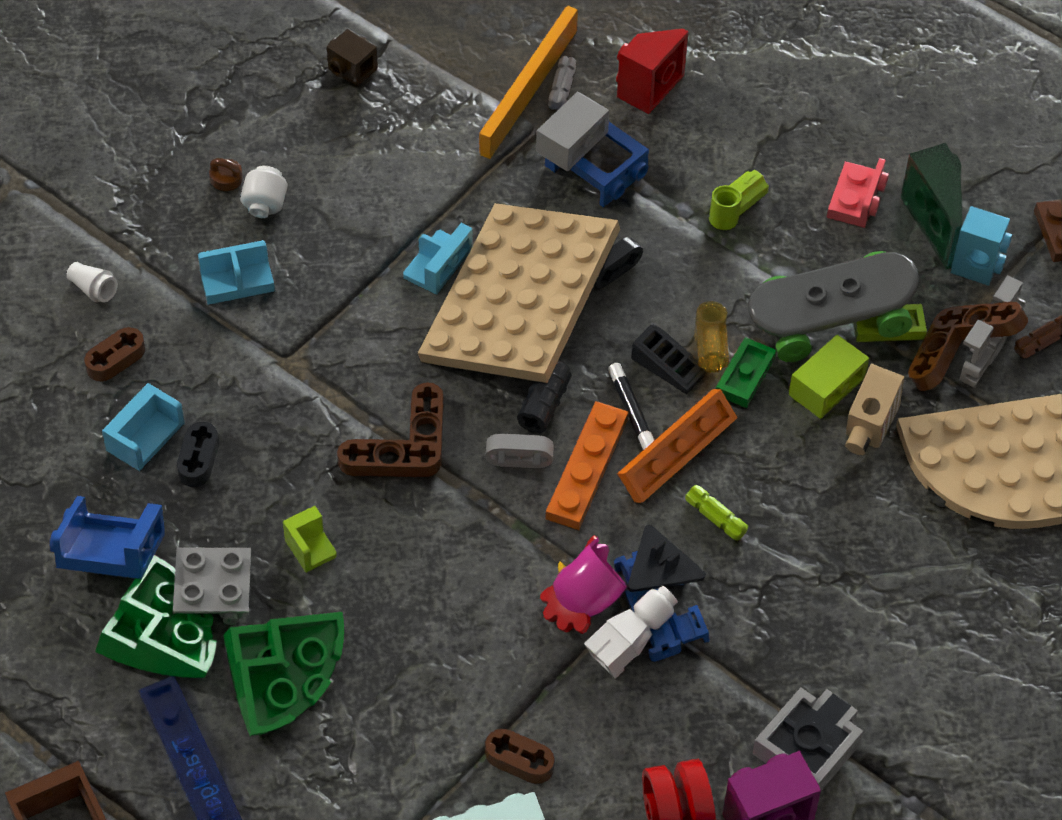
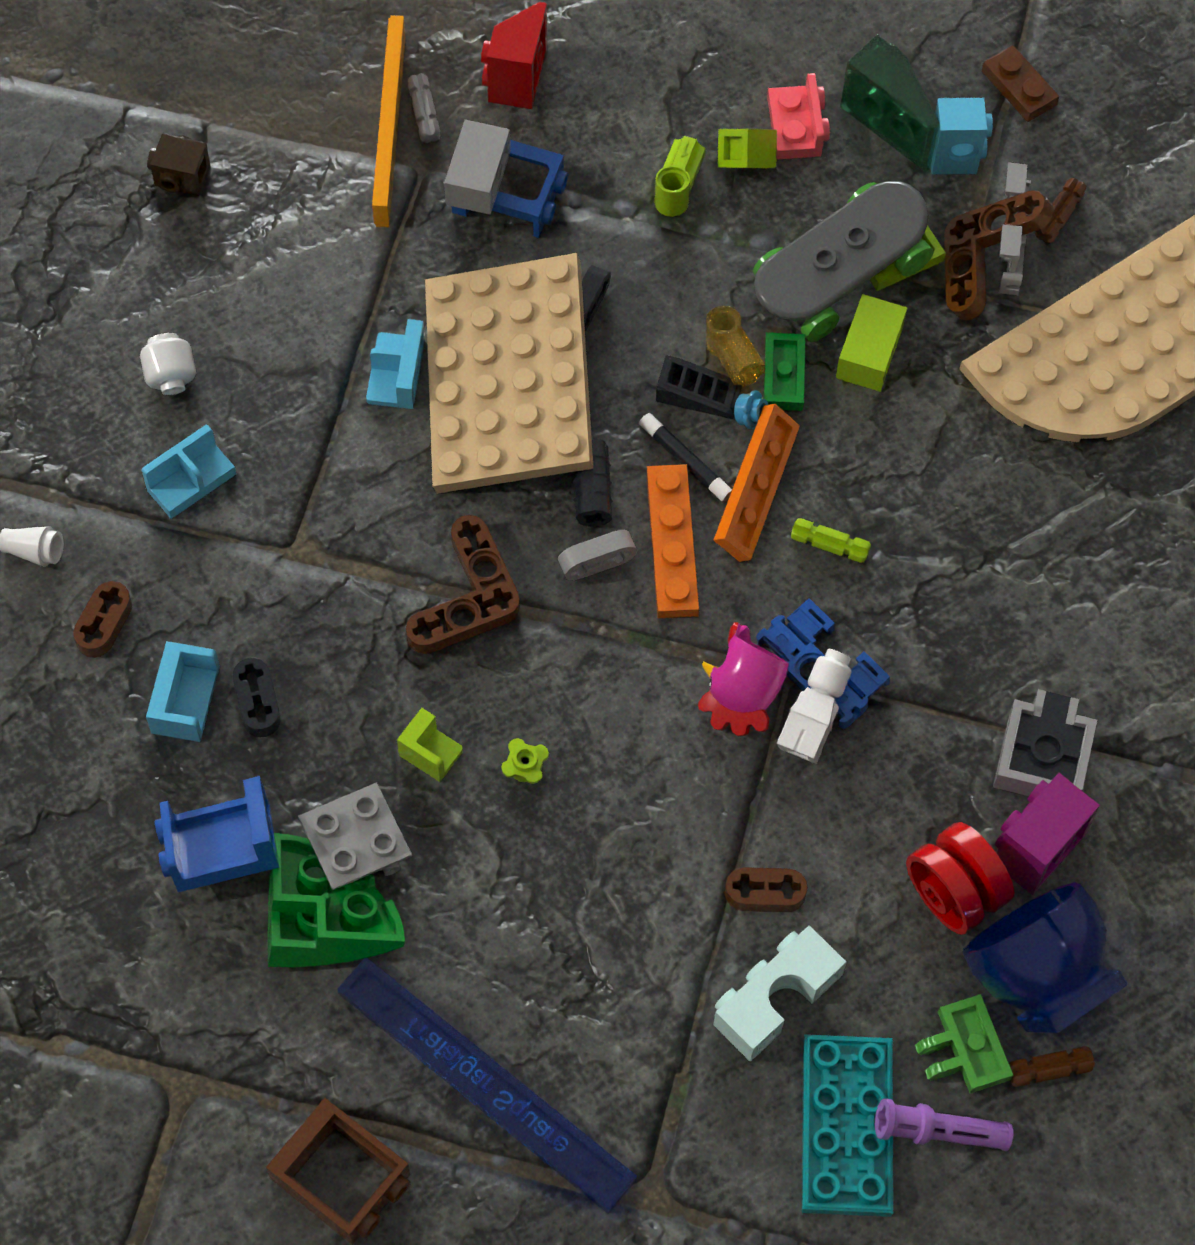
camera: 25 degrees left, 10 degrees up
reddish brown tile [209,158,243,191] -> none
green brick [223,612,344,737] -> none
black piece [627,525,706,592] -> none
tan torso [845,363,904,455] -> none
none -> lime plate [501,738,549,784]
none -> lime panel [718,129,777,168]
none -> dark azure plate [734,390,769,430]

